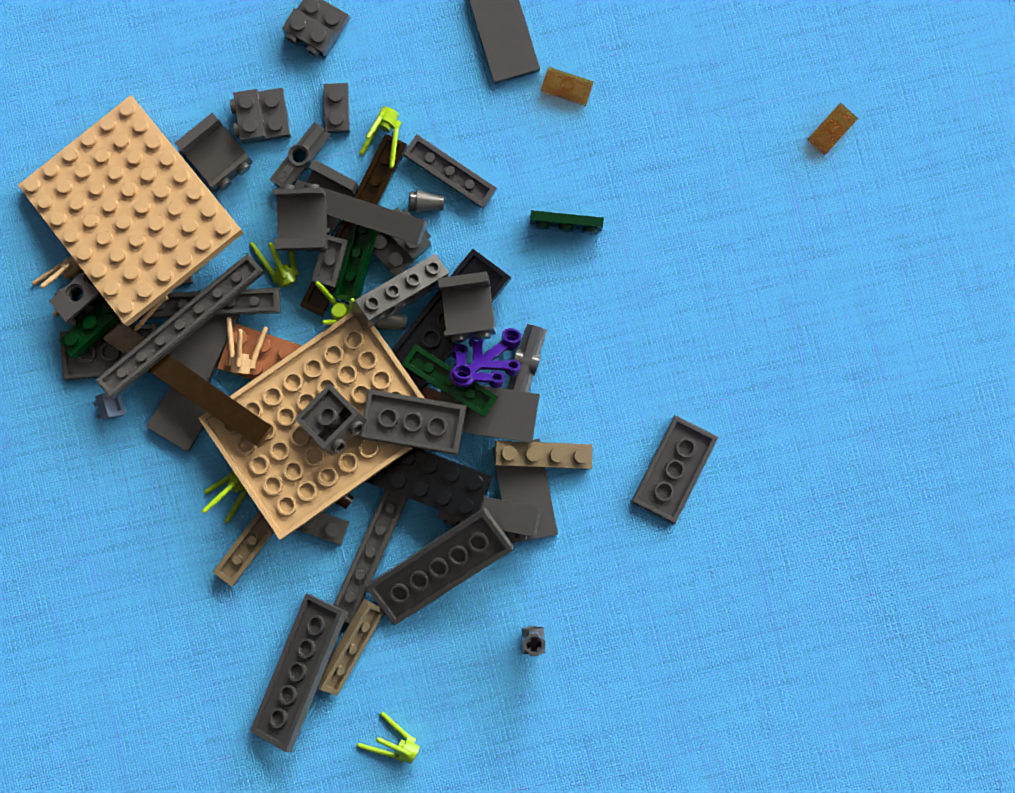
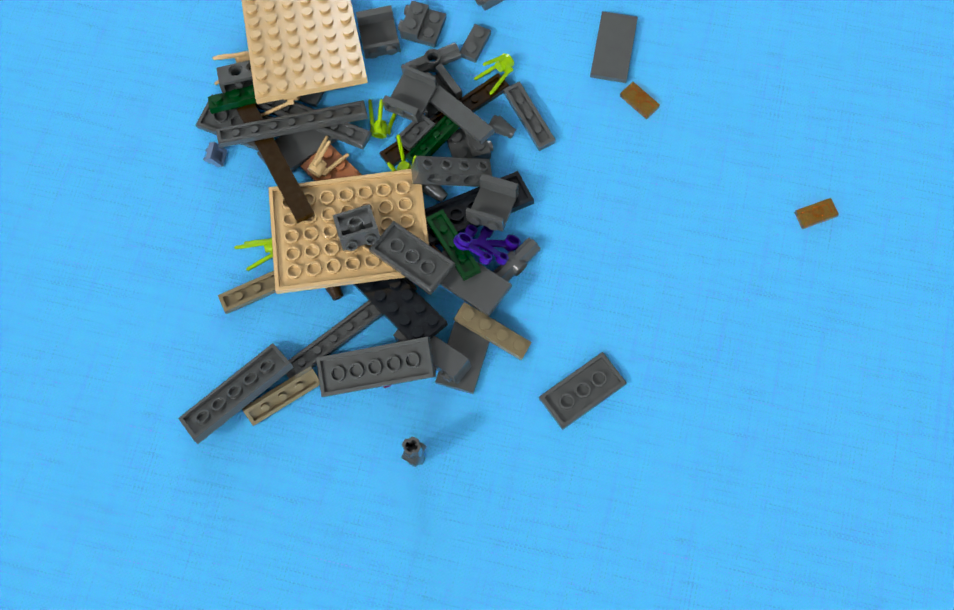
camera: 30 degrees right, 15 degrees down
dark grey tile [146,386,207,452] -> none
dark grey plate [297,512,349,545] -> none
lime plant [357,712,420,764] -> none
dark green plate [530,210,604,234] -> none

